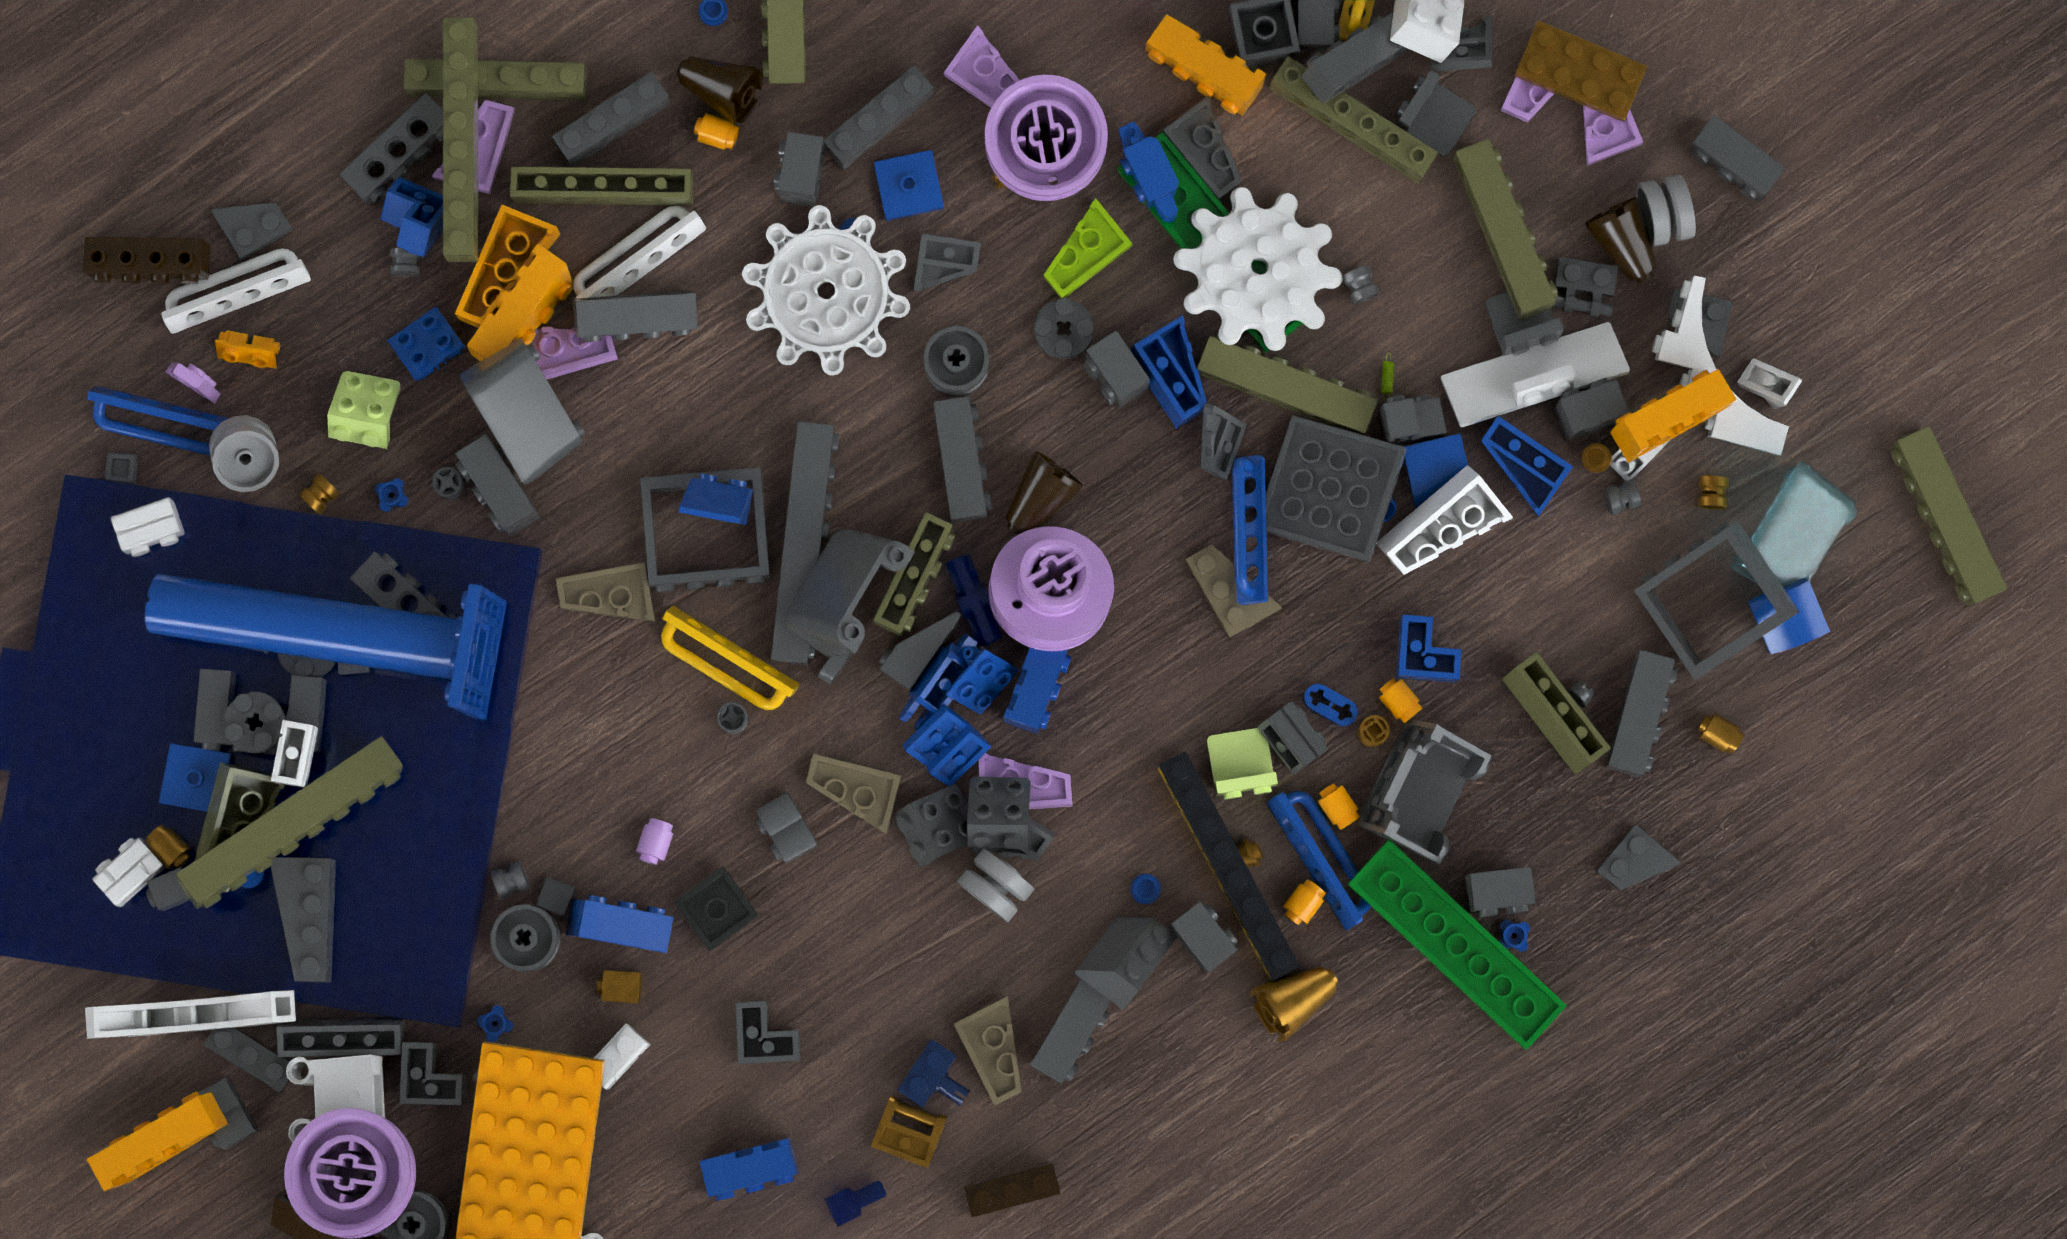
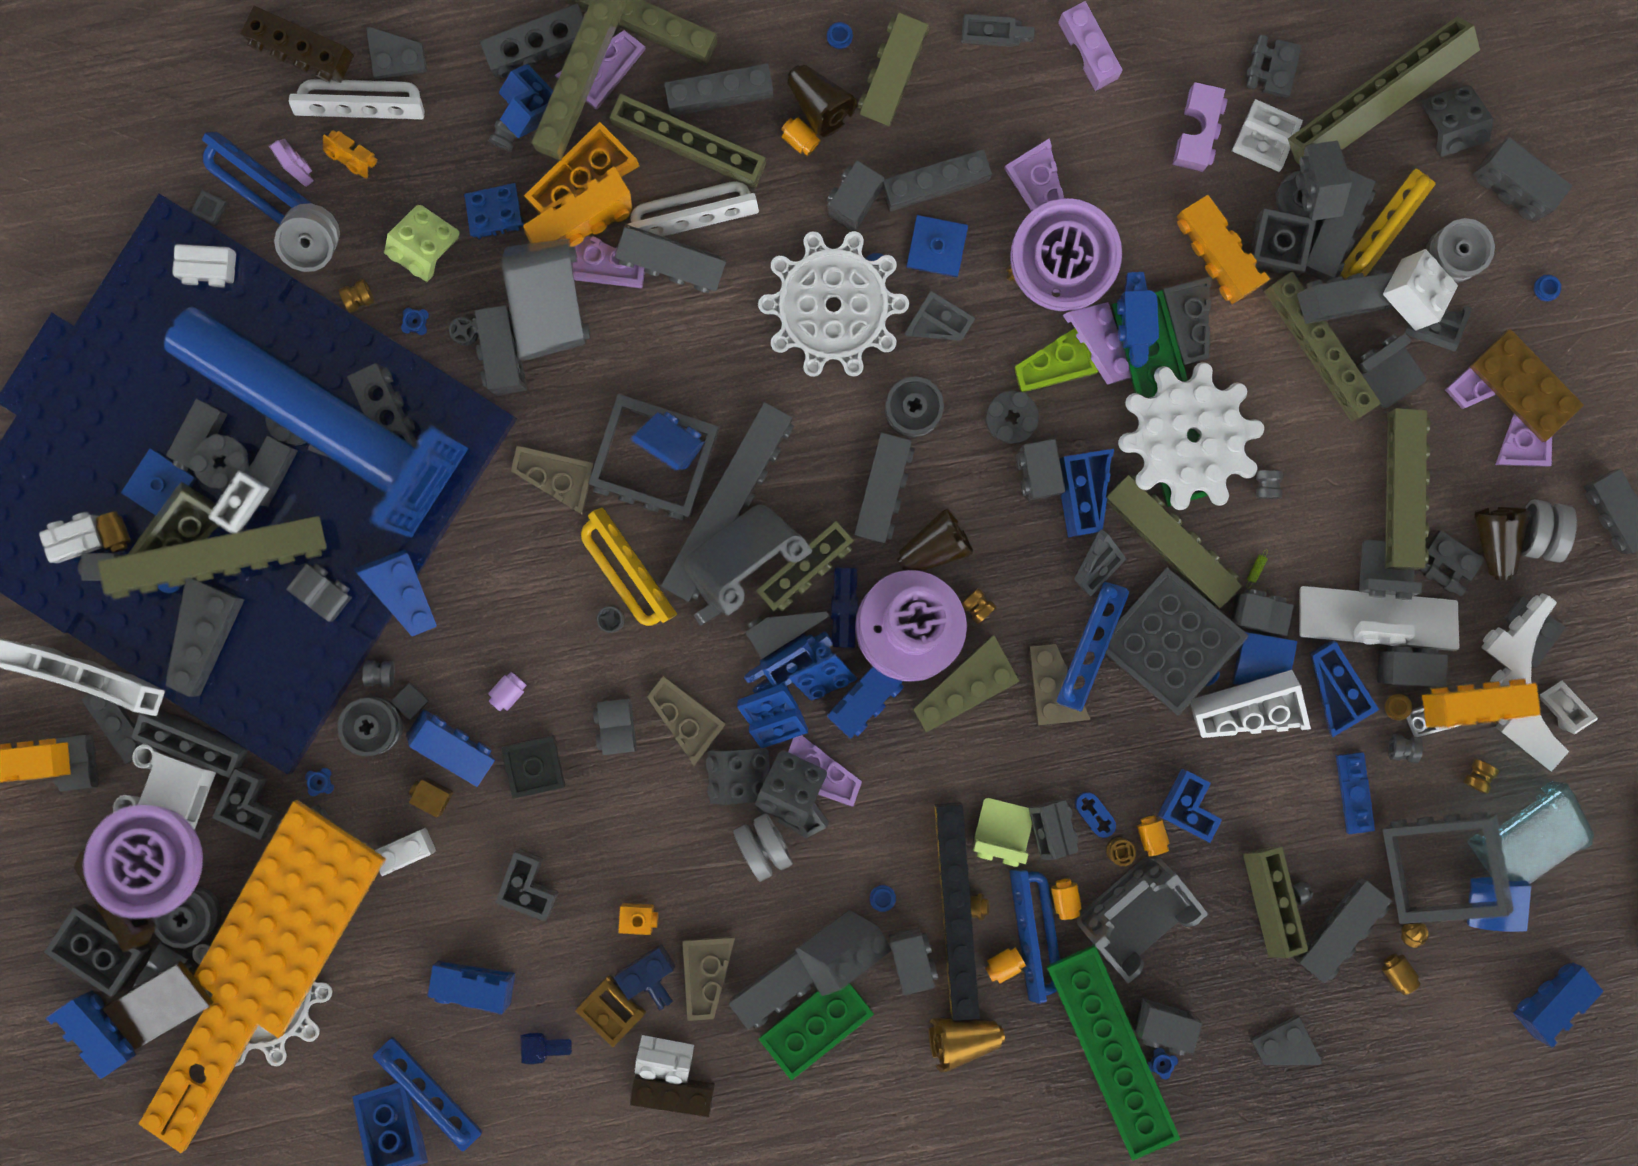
camera: 30 degrees right, 5 degrees up
none -> dark grey brick [287,563,353,622]
none -> blue wedge [354,549,437,636]
none -> light orange brick [619,903,658,935]
none -> white brick [635,1035,694,1085]
none -> green plate [758,983,874,1081]
none -> olive wedge [912,635,1020,733]
none -> pearl gold wheel [962,588,997,624]
none -> lavender wing [1063,302,1131,385]
none -> blue plate [1336,752,1375,834]
none -> pearl gold plate [1401,922,1428,948]
none -> blue wedge [1513,962,1604,1048]

